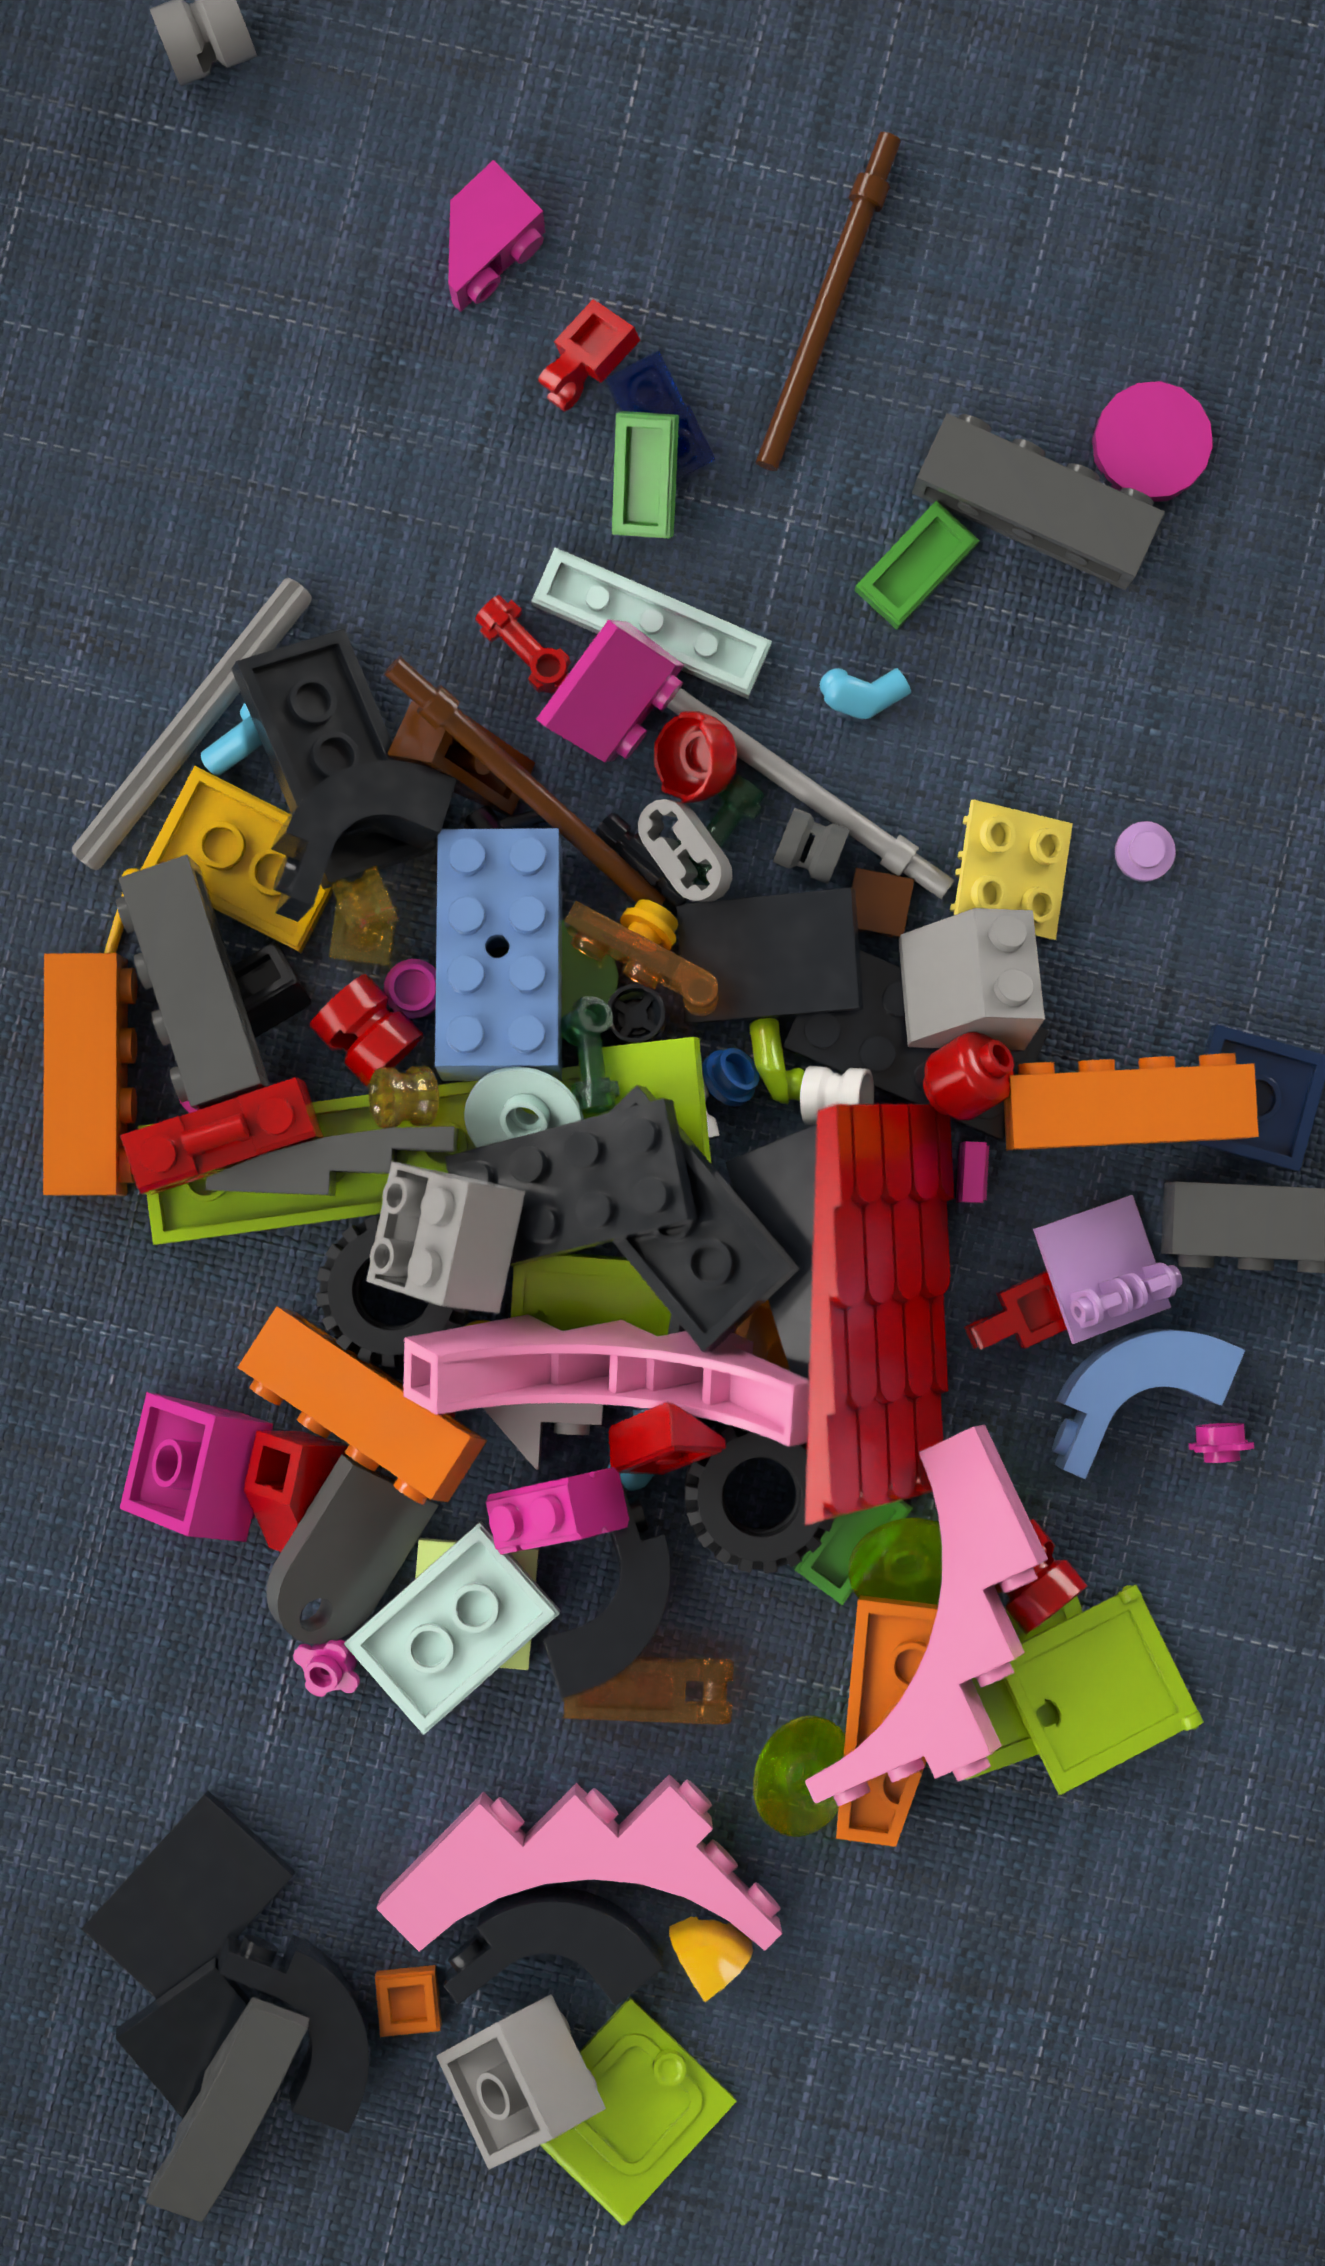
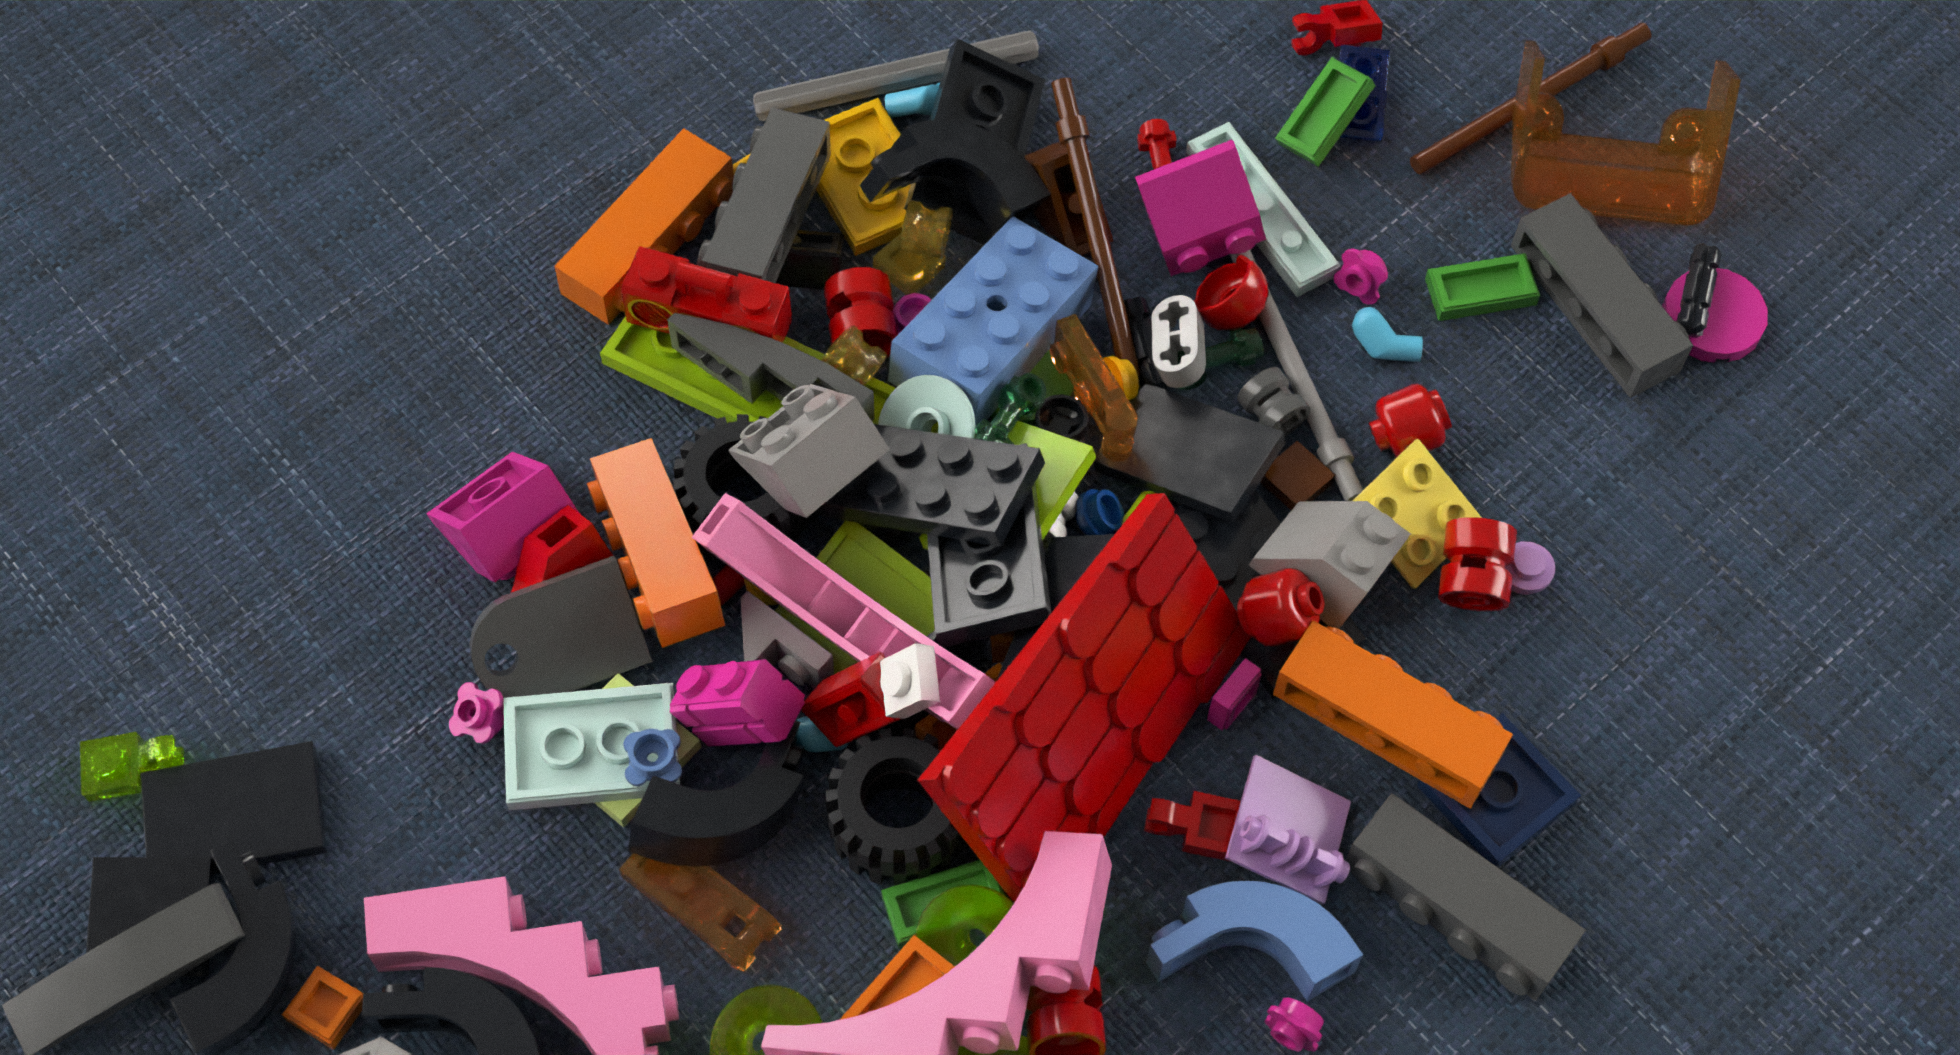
camera: 40 degrees right, 25 degrees down
none -> clear neon green plate [80,732,185,802]
none -> medium blue plate [623,729,682,787]
none -> white plate [880,643,940,719]
none -> dark pink plate [1334,248,1388,305]
none -> red head [1368,383,1452,458]
none -> red wheel [1438,517,1517,611]
none -> clear orange windscreen [1511,40,1741,225]
none -> black axle [1677,243,1722,338]

